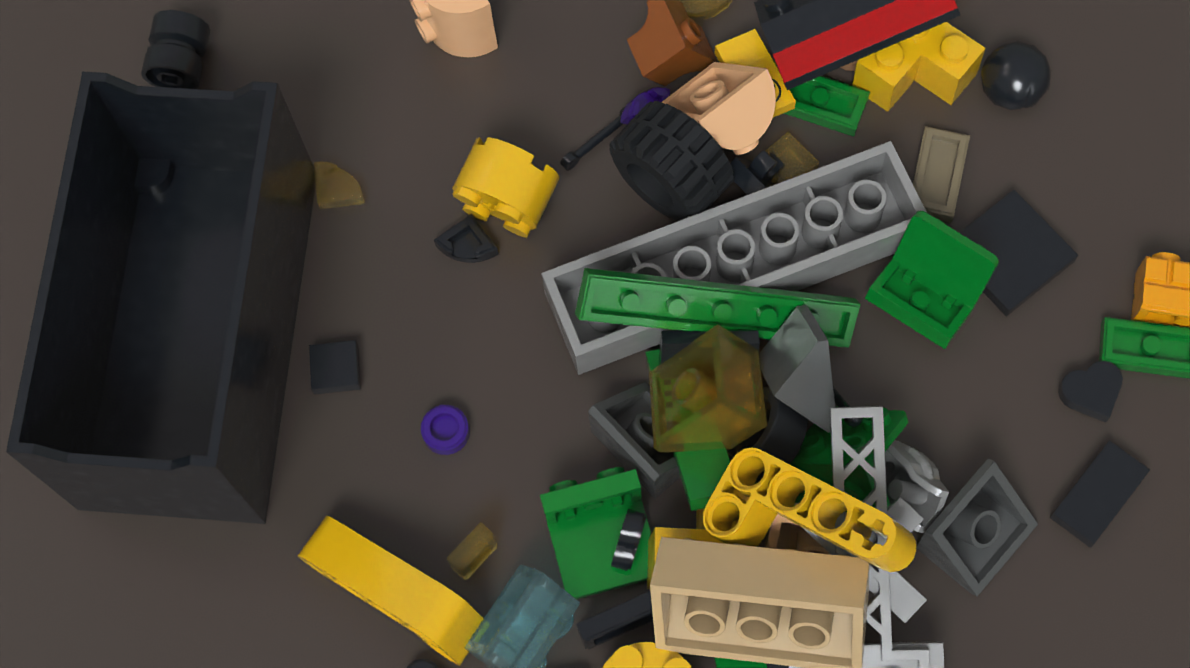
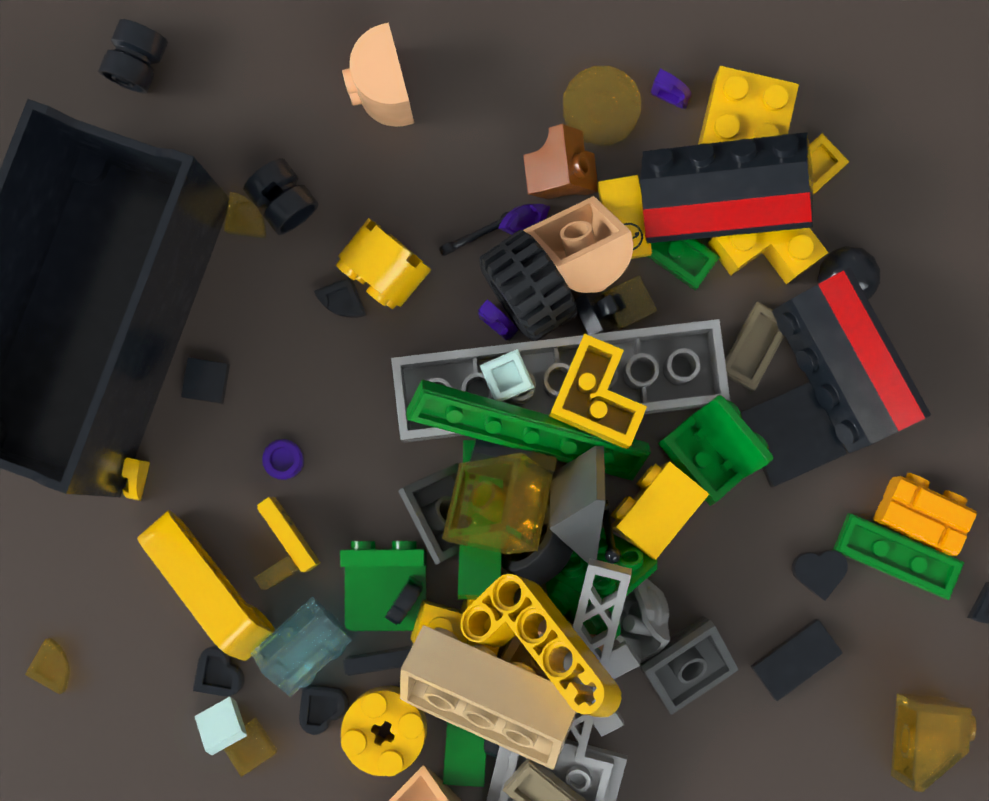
camera: 15 degrees right, 15 degrees up
none -> yellow tile [122,457,150,501]
none -> black wheel [243,158,319,235]
none -> yellow tile [257,497,321,572]
none -> dark purple tile [478,299,518,341]
none -> light aqua tile [480,349,534,402]
none -> yellow brick [549,333,647,449]
none -> yellow brick [611,461,709,560]
none -> black slope [772,267,931,453]

